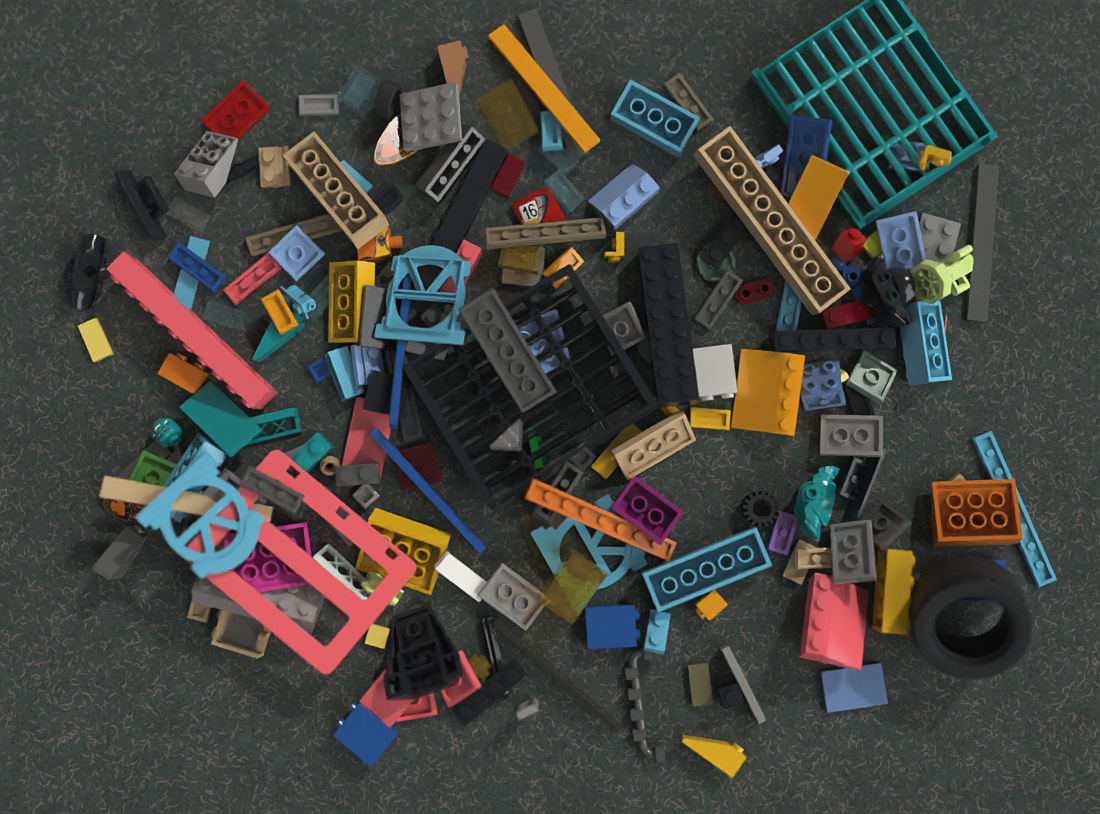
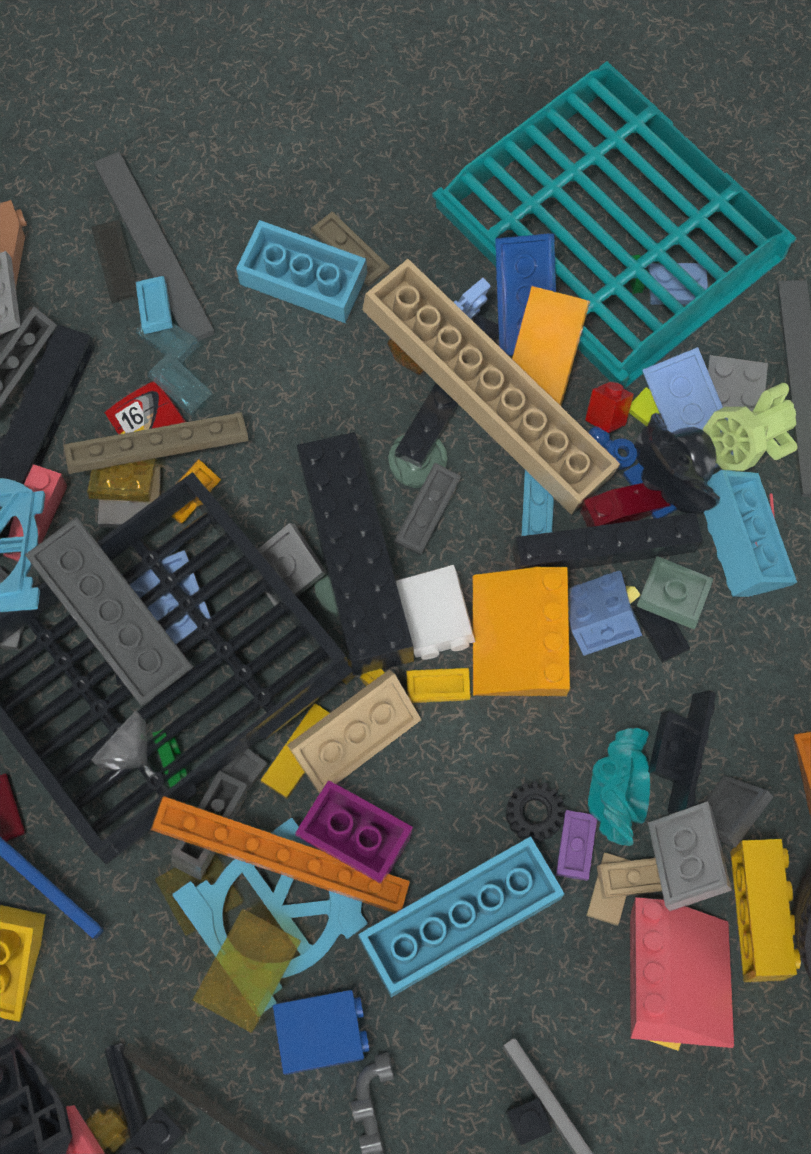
camera: 10 degrees left, 15 degrees down
white tile [434,551,486,602] -> none
light grey tile [477,562,550,631] -> none
clear yellow tile [478,79,539,150] -> none
light orange tile [488,24,600,153] -> none
dark red tile [491,154,527,198] -> none
light blue slope [588,163,660,231] -> none
yellow bracket [604,232,624,263] -> none
medium azure plate [643,609,671,654] -> none
olive tile [687,662,713,706] -> none
light orange brick [694,589,728,621] -> none
dark red plate [734,279,774,305] -> none
light grey plate [820,415,883,457] -> none
medium blue tile [820,662,888,713] -> none
yellow bracket [917,145,952,171] -> none

